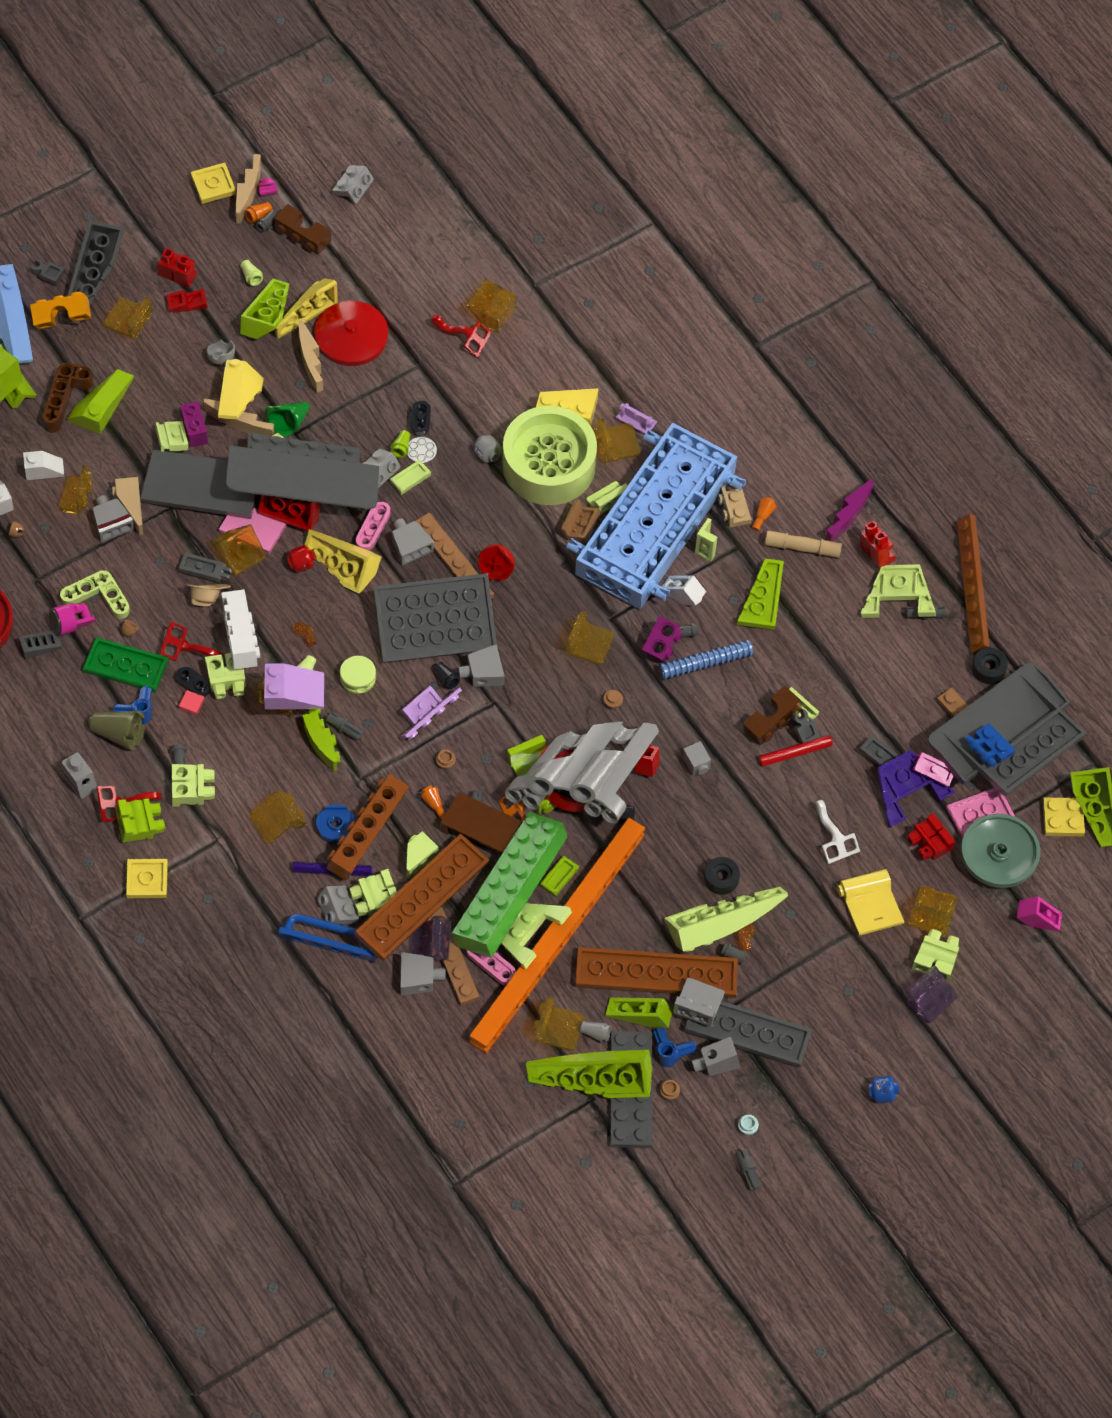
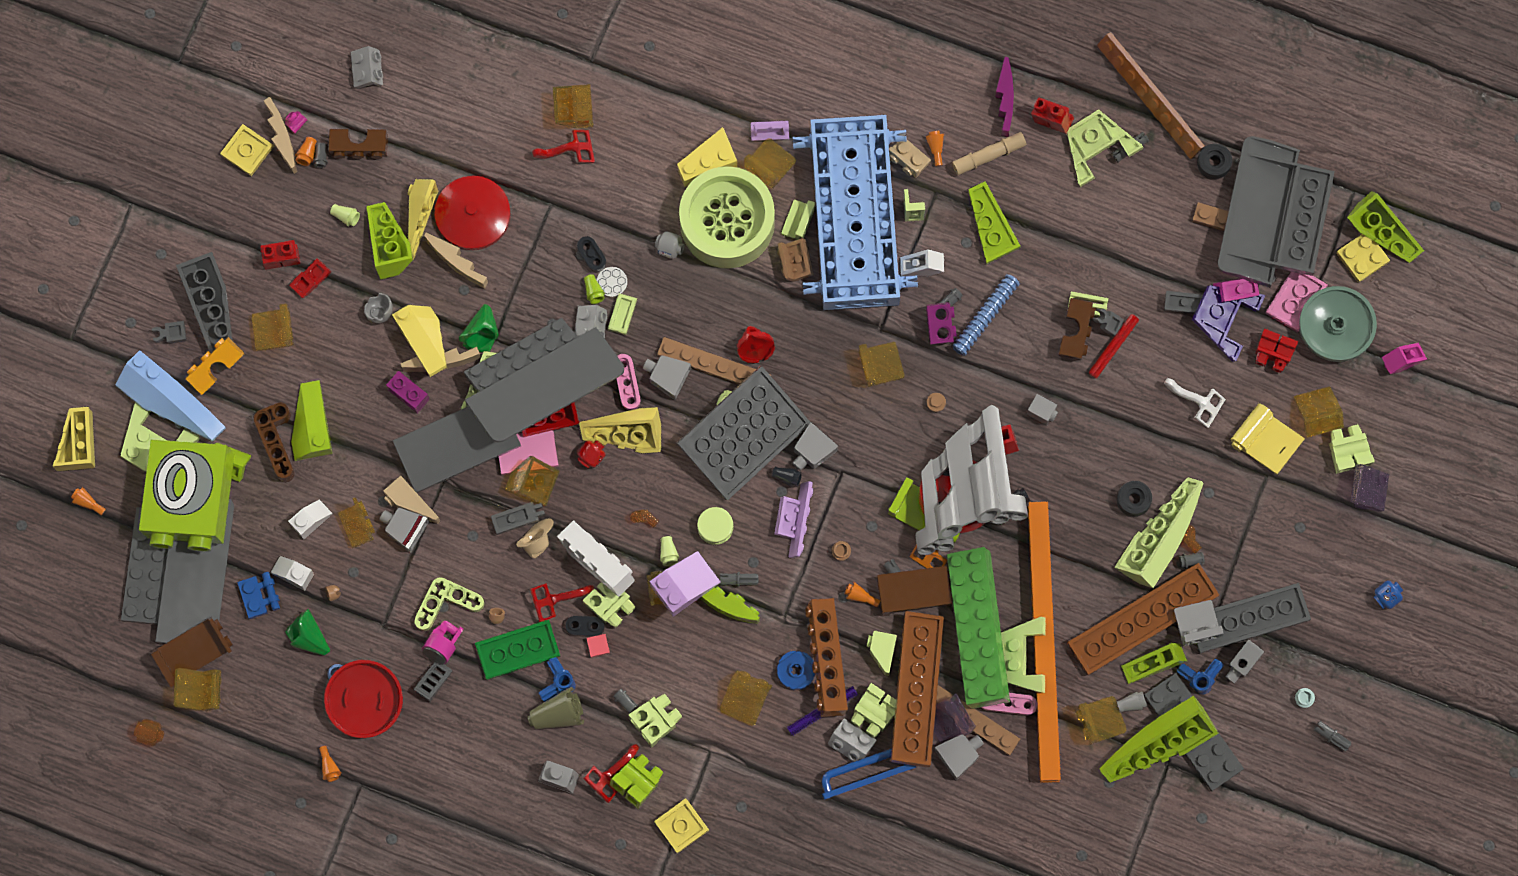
camera: 30 degrees left, 15 degrees up
yellowish green plate [155,421,188,452] -> none
lime tile [540,856,579,898] -> none
medium nougat plate [660,1080,680,1100] -> none
blue plate [965,723,1015,768] -> none

